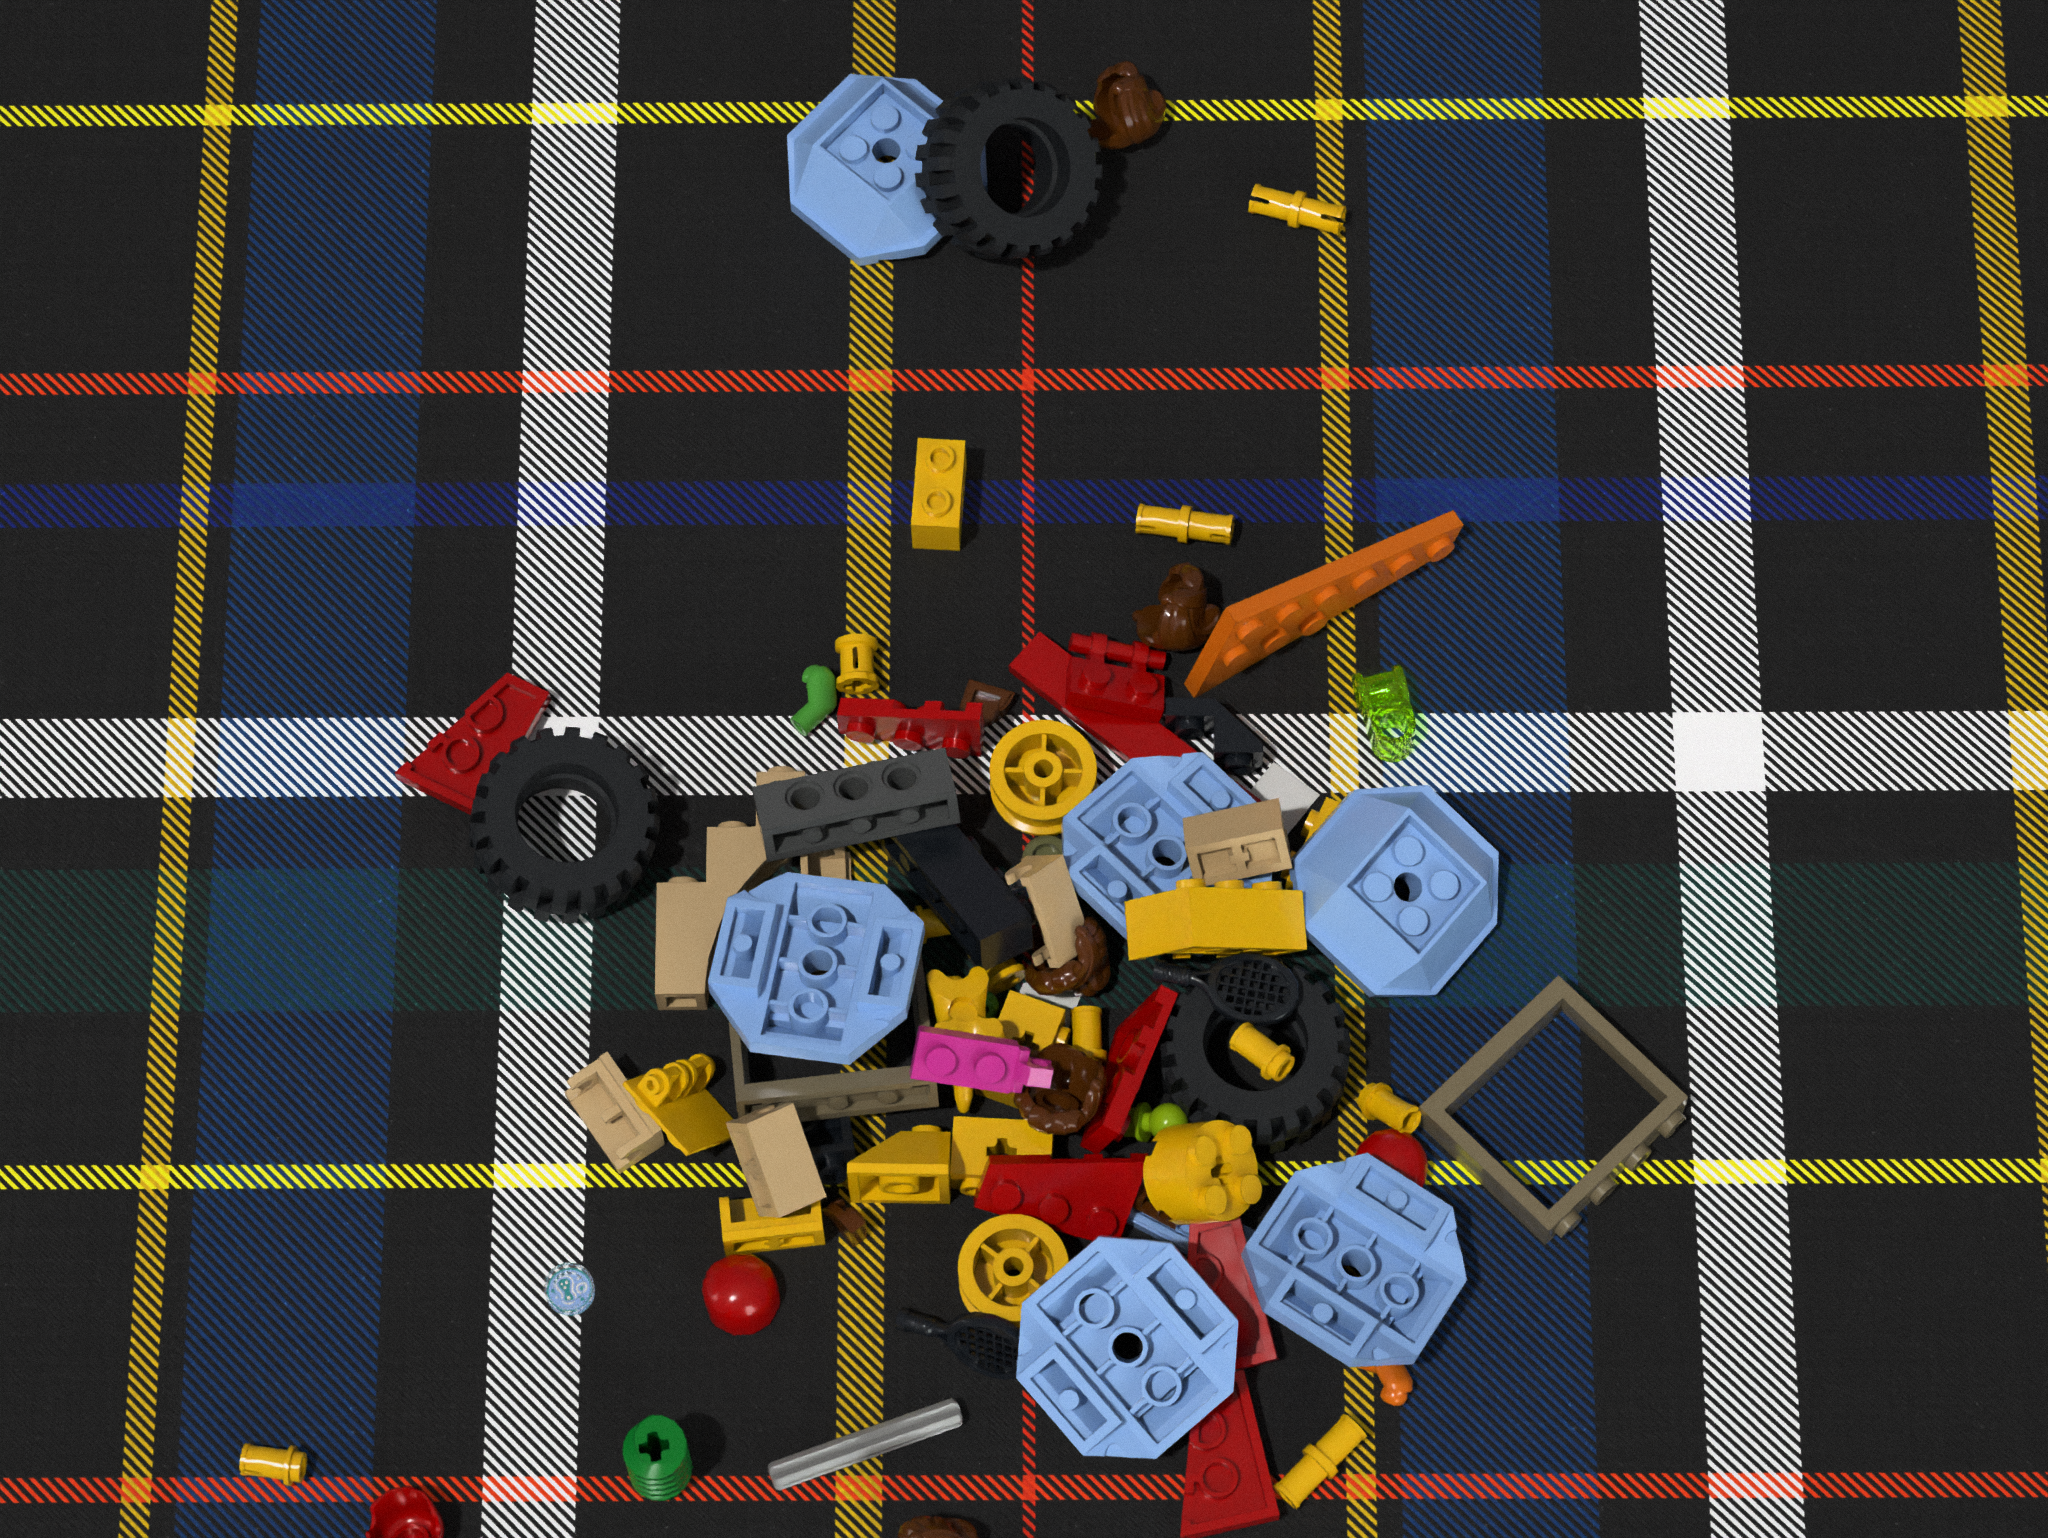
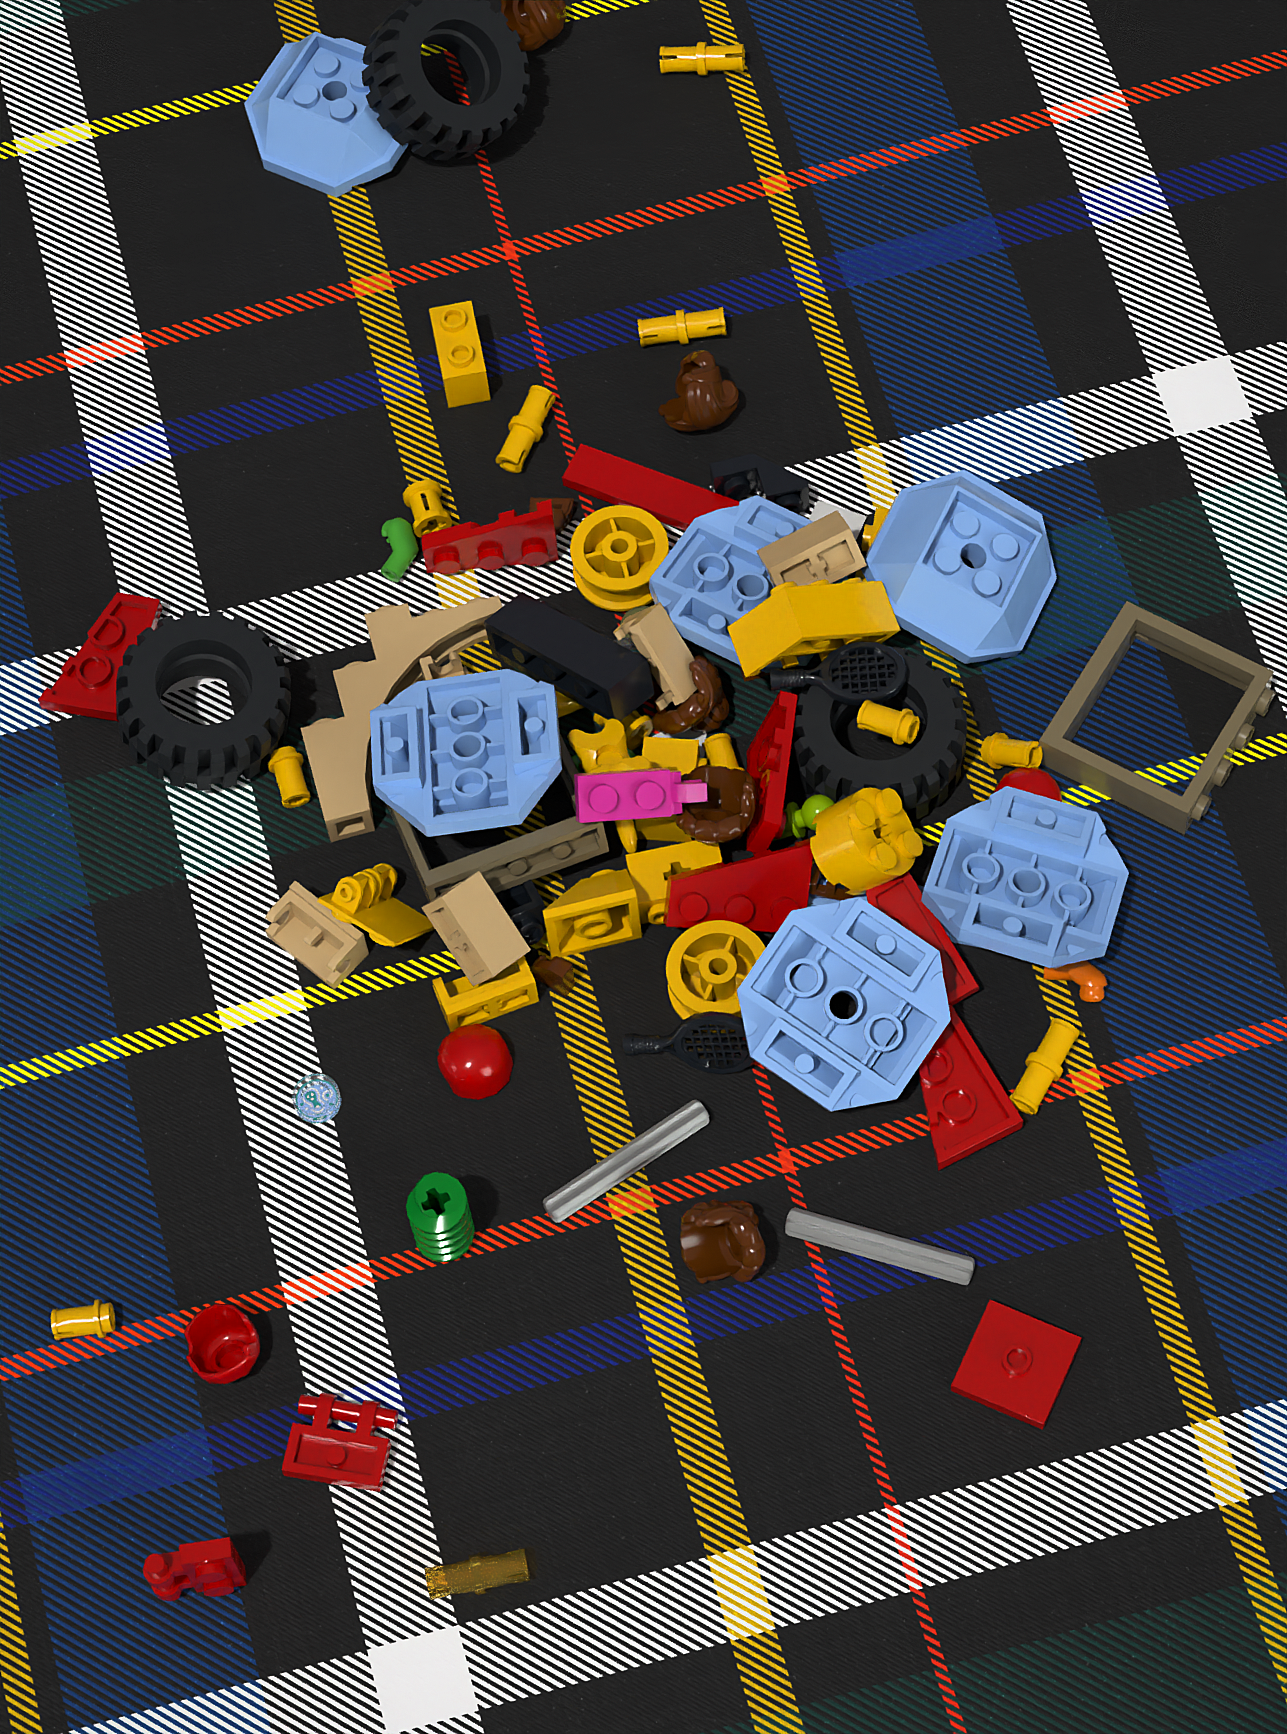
camera: 10 degrees left, 5 degrees down
dark grey brick [752,748,960,862] -> none
red plate [1065,631,1166,724] -> none
orange wing [1184,510,1464,698] -> none
clear neon green piece [1352,664,1416,763] -> none
none -> yellow pin [267,746,311,808]
none -> yellow pin [495,385,556,473]

